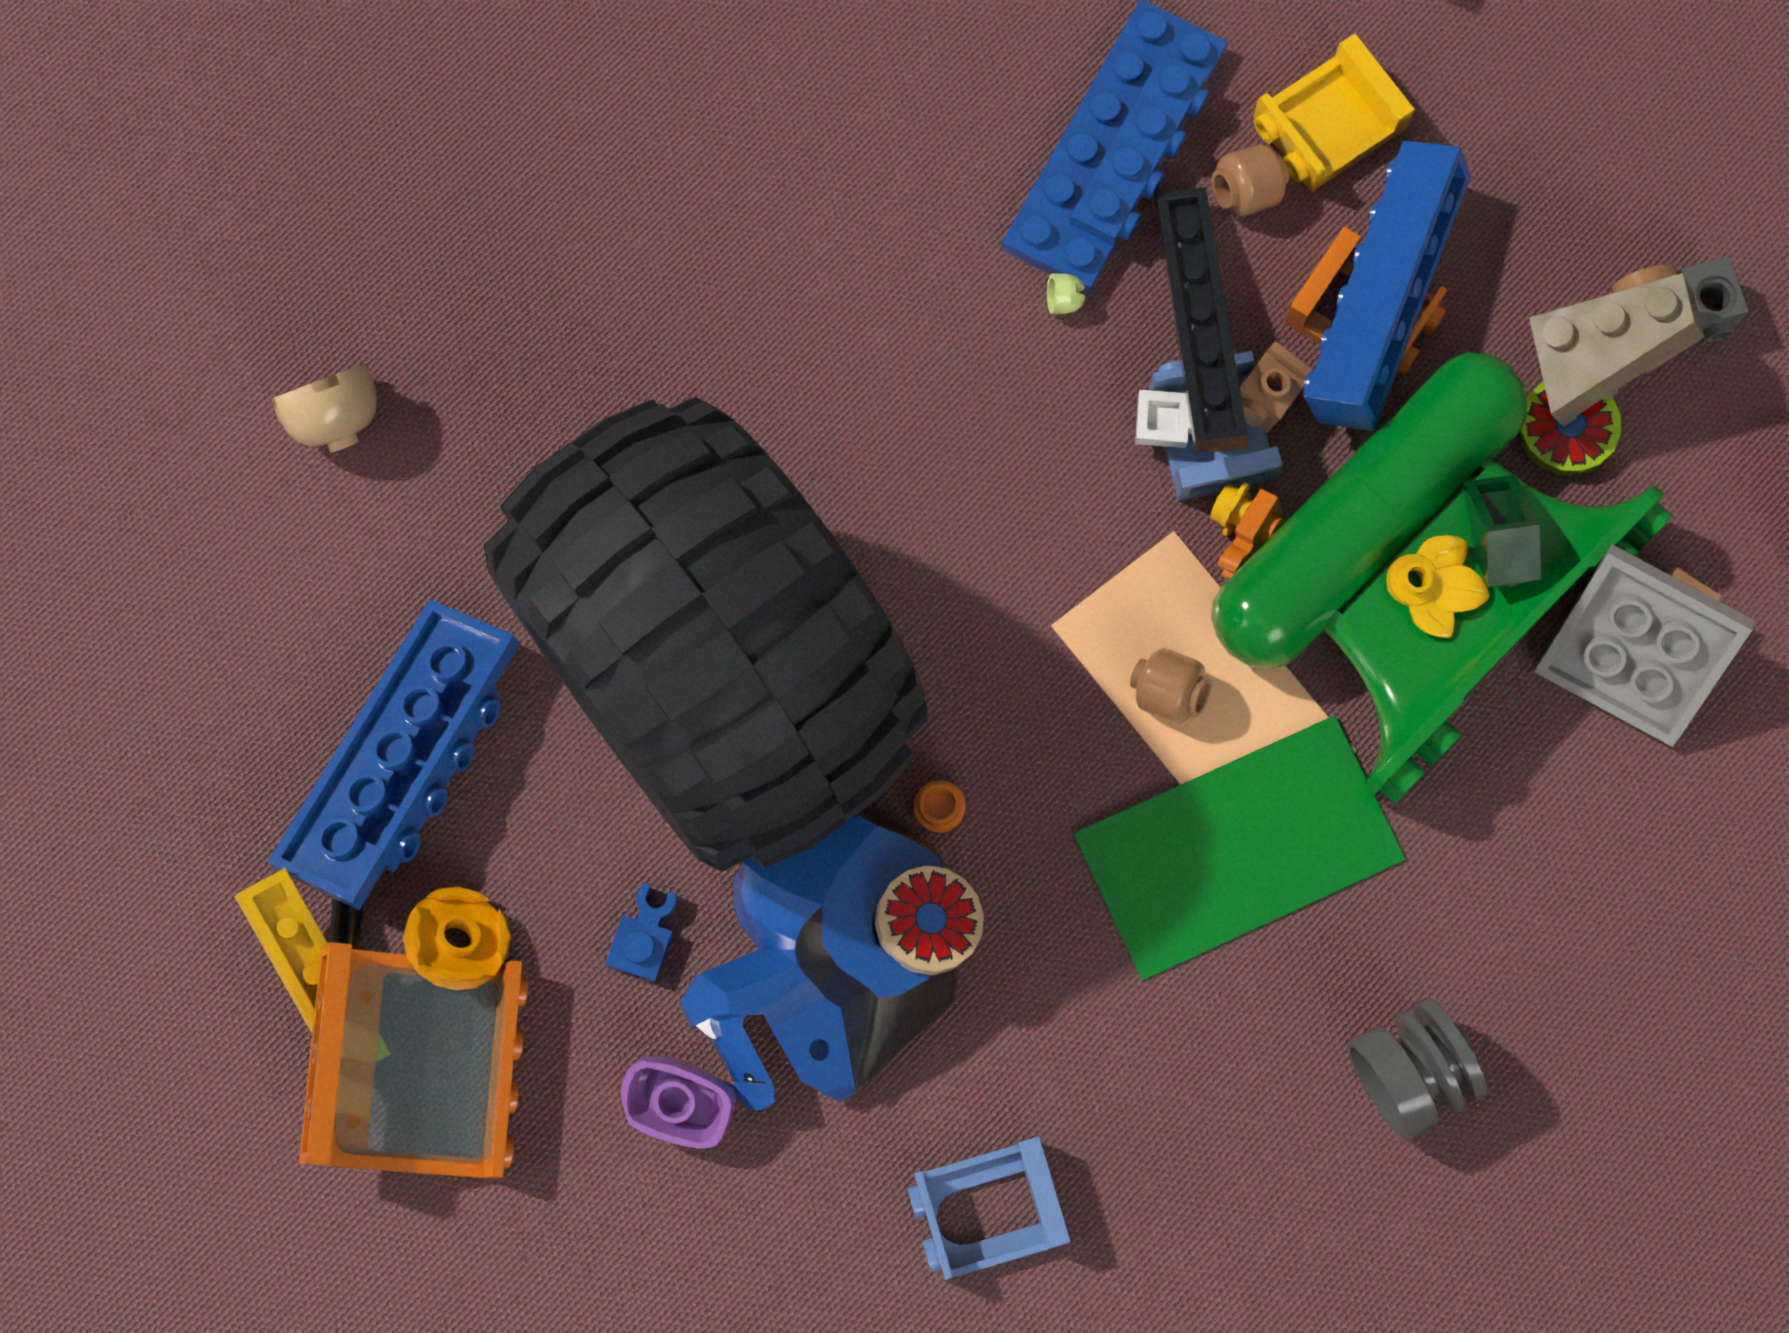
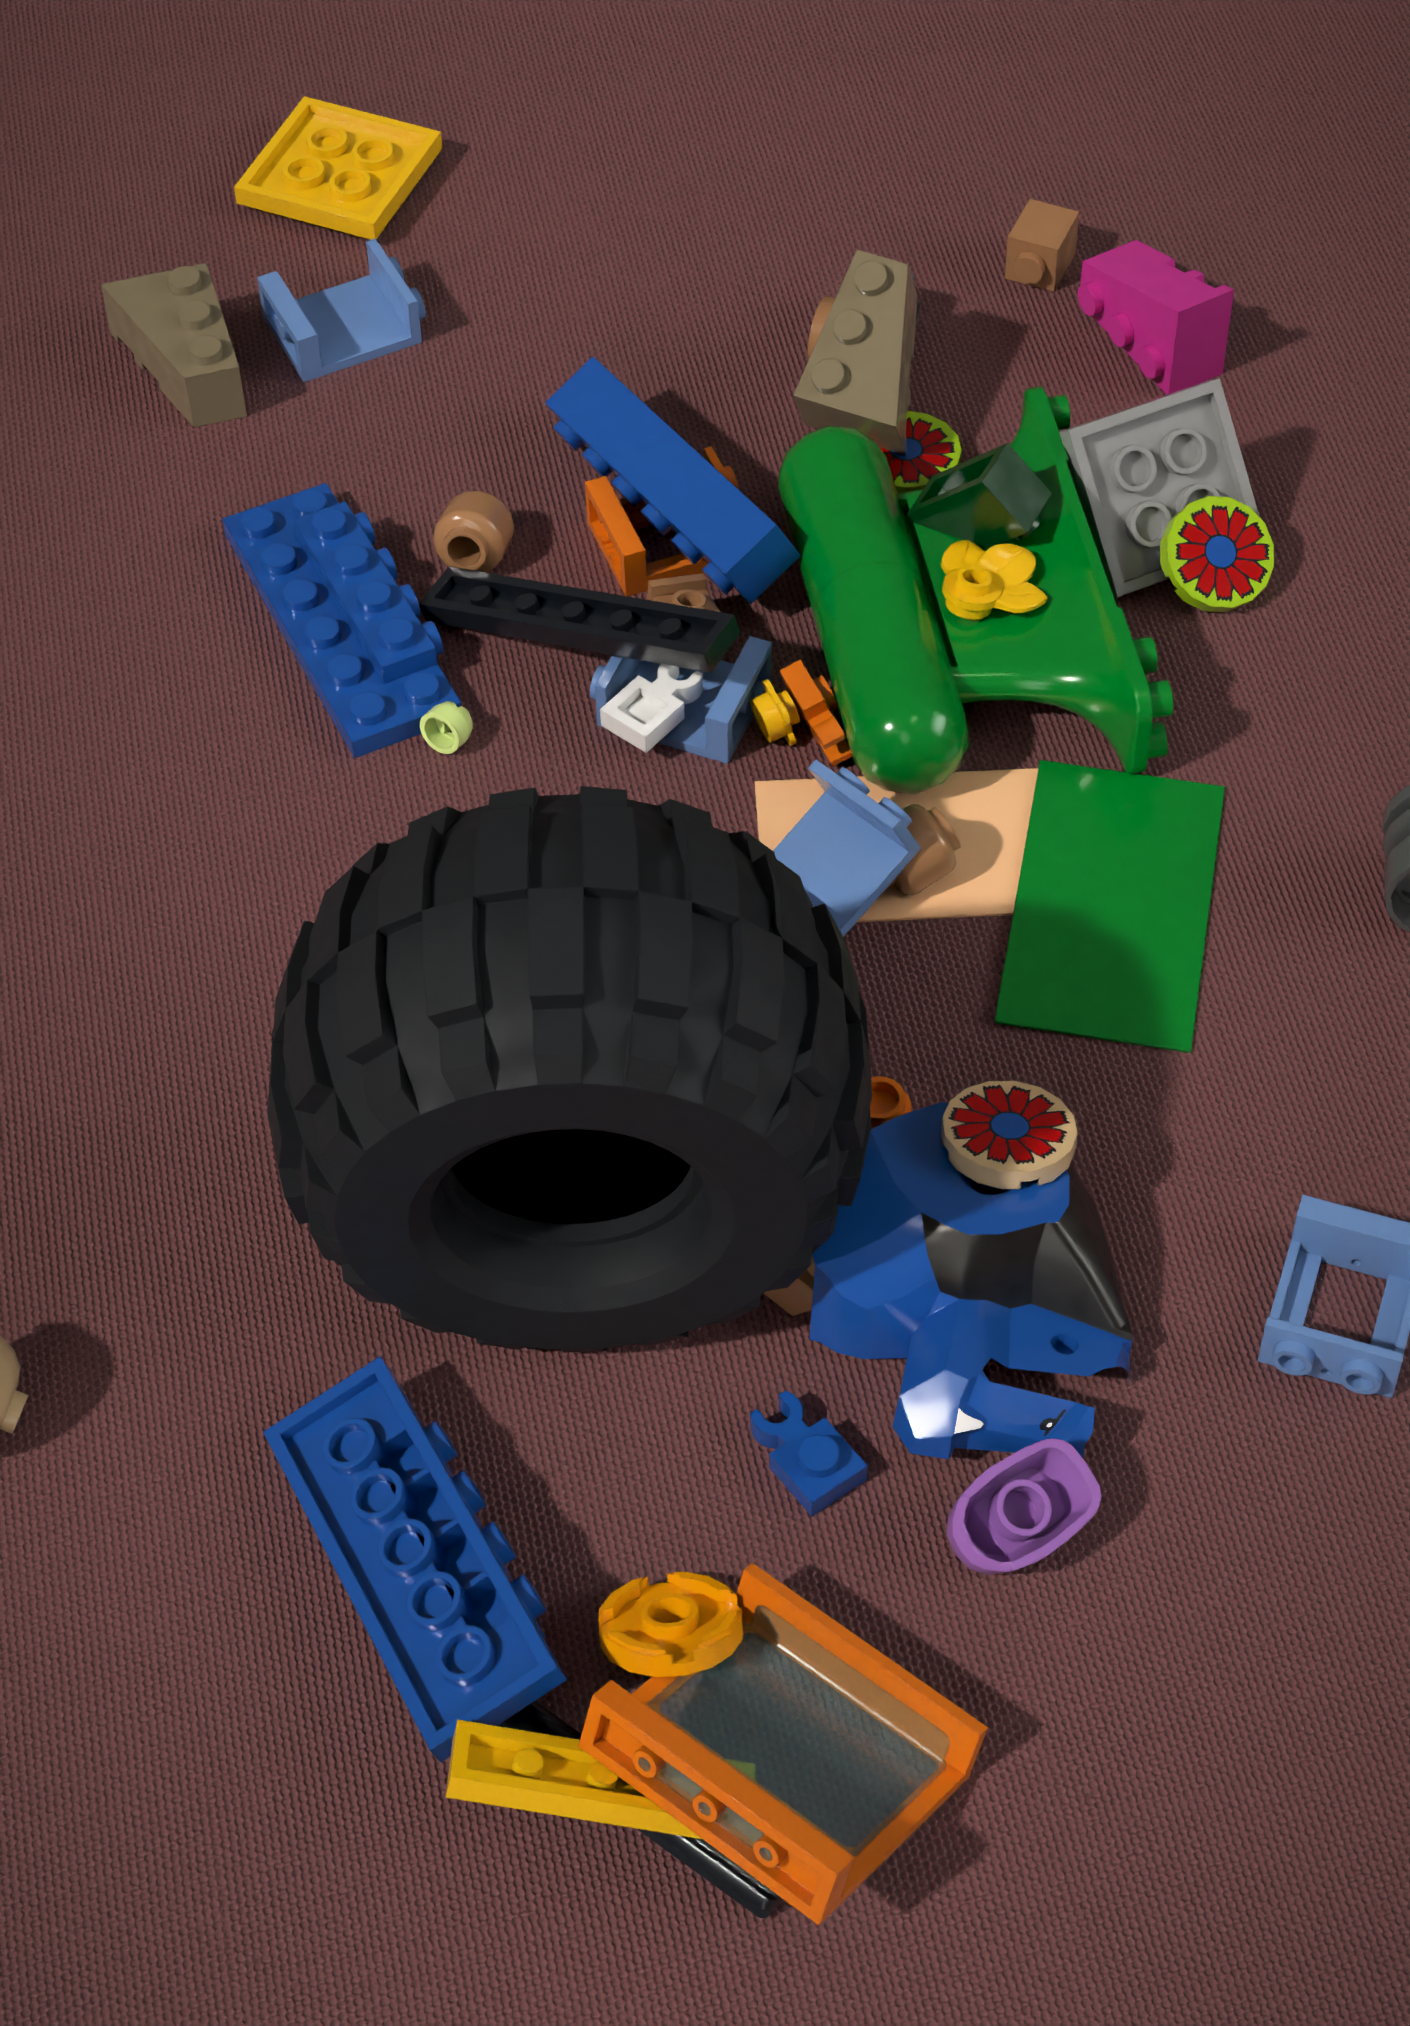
camera: 55 degrees left, 25 degrees down
yellow panel [1253,33,1415,193] -> none
none -> medium blue panel [773,759,921,937]
none -> tile [1160,496,1274,613]

